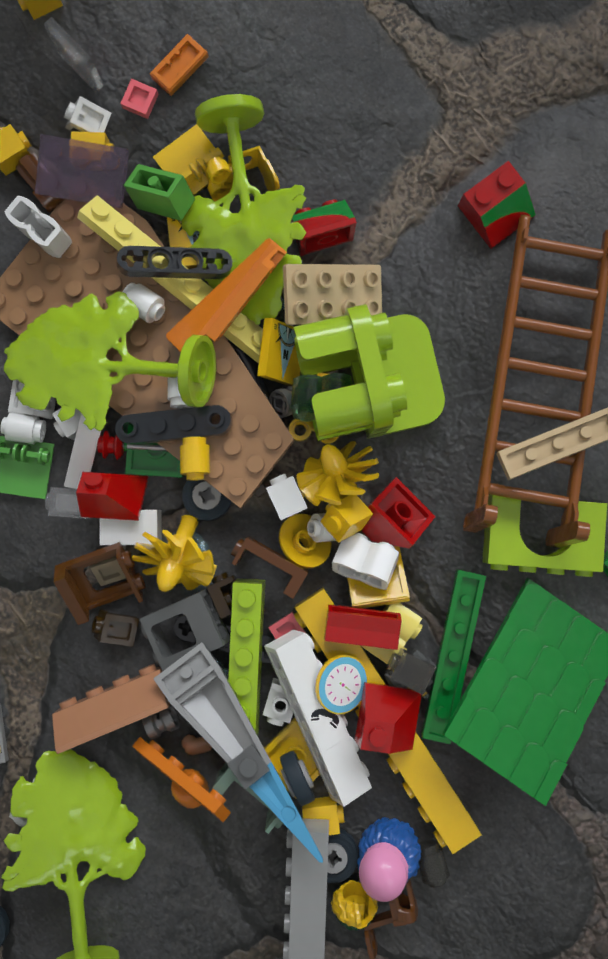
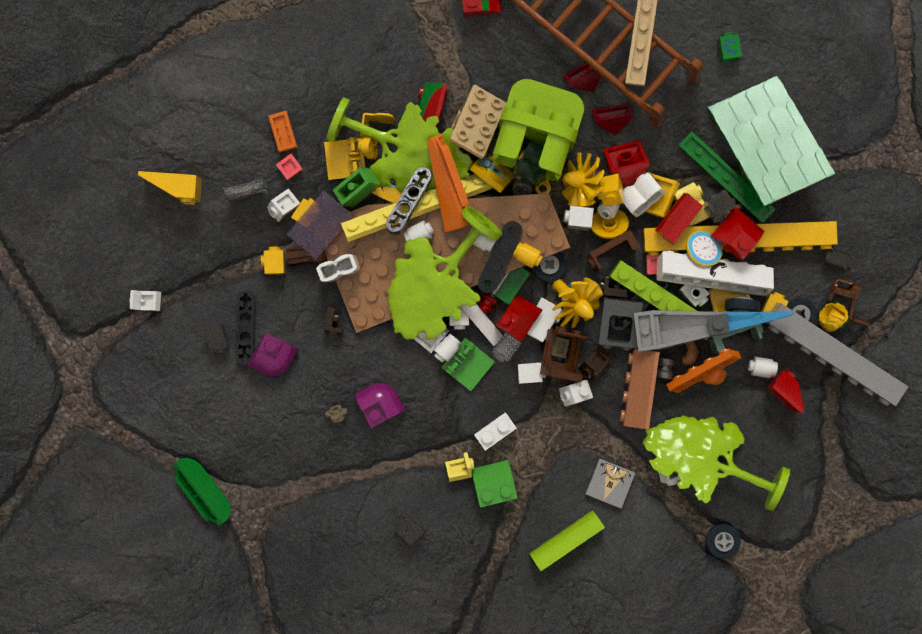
camera: 55 degrees left, 0 degrees up
hair [357,817,422,902] -> none
lime arch [483,495,607,577] -> none
none -> white brick [517,363,546,384]
none -> white bracket [559,380,593,406]
none -> dark red slope [563,57,604,92]
none -> dark red slope [592,103,633,136]
none -> white brick [748,356,778,378]
none -> red slope [766,370,804,413]

